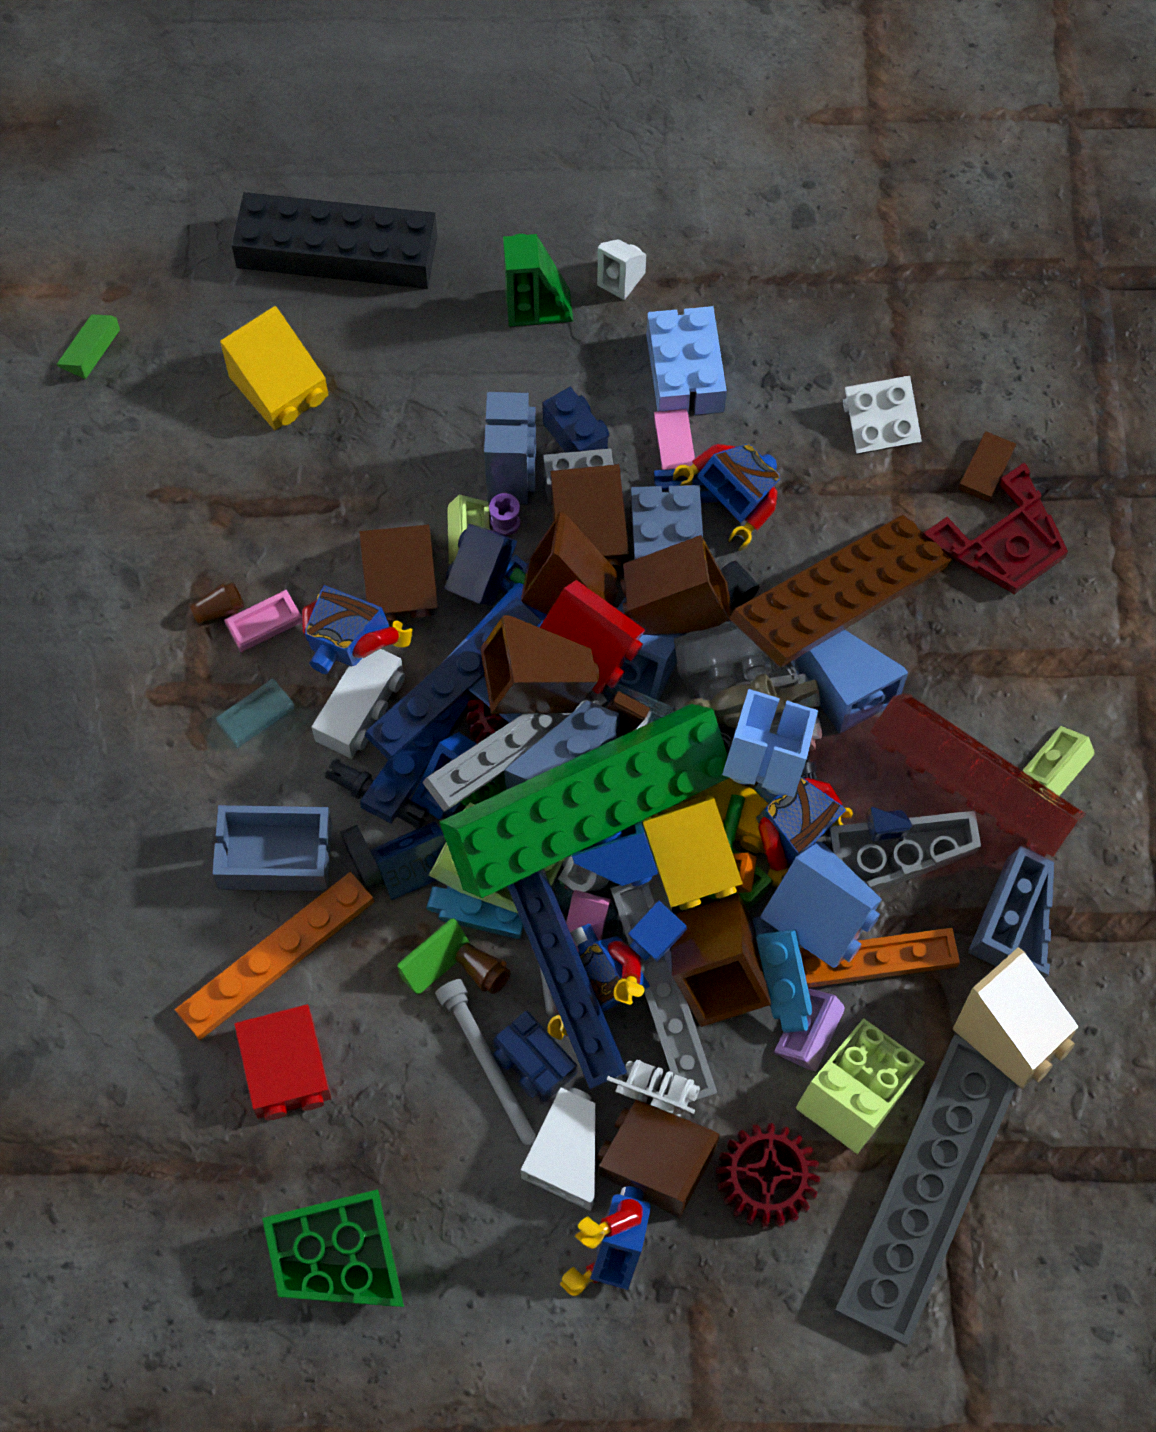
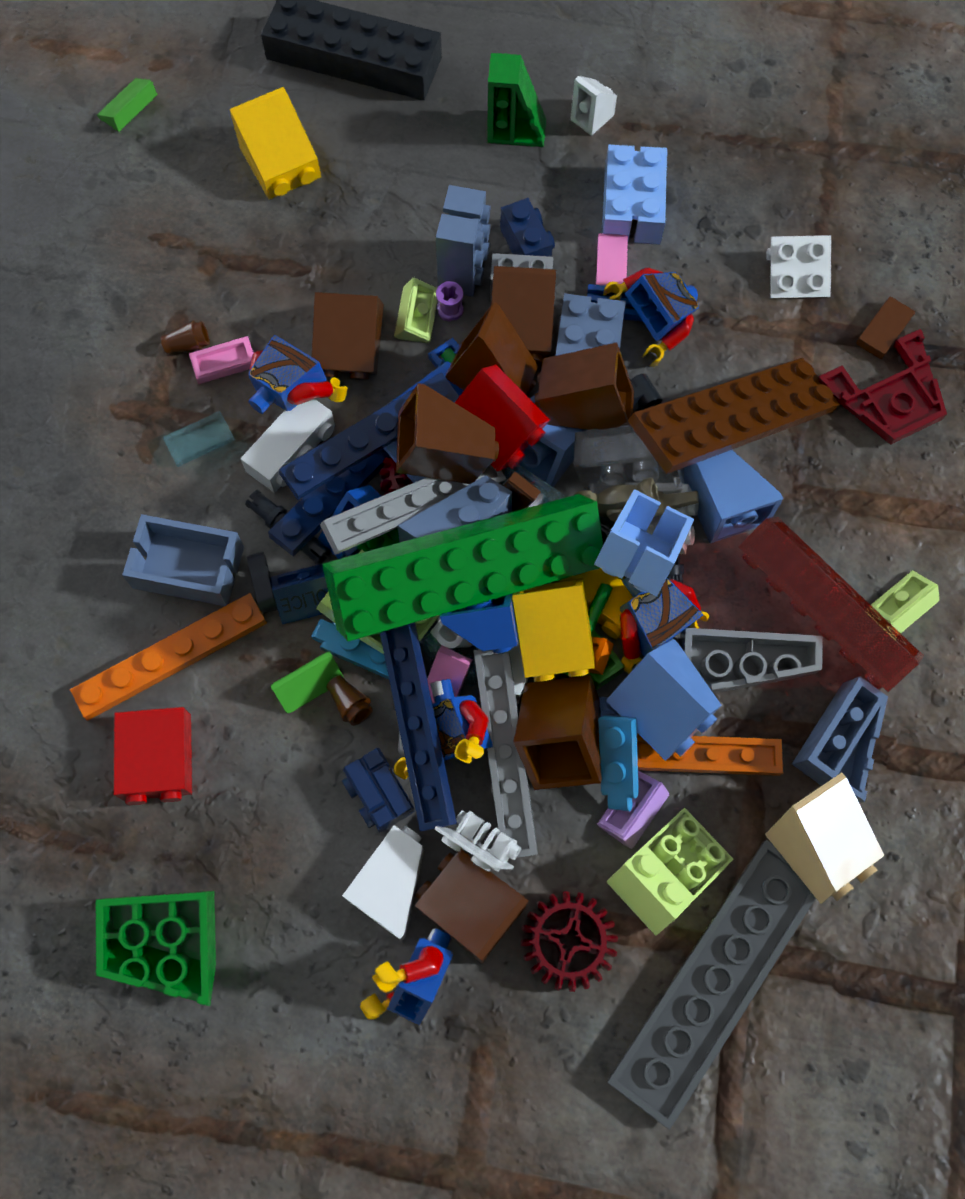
camera: 10 degrees right, 5 degrees up
light grey piece [435,979,536,1145] -> none
dark blue brick [444,524,517,606] -> none
blue brick [628,901,687,962] -> none
dark blue slope [866,807,912,842] -> none

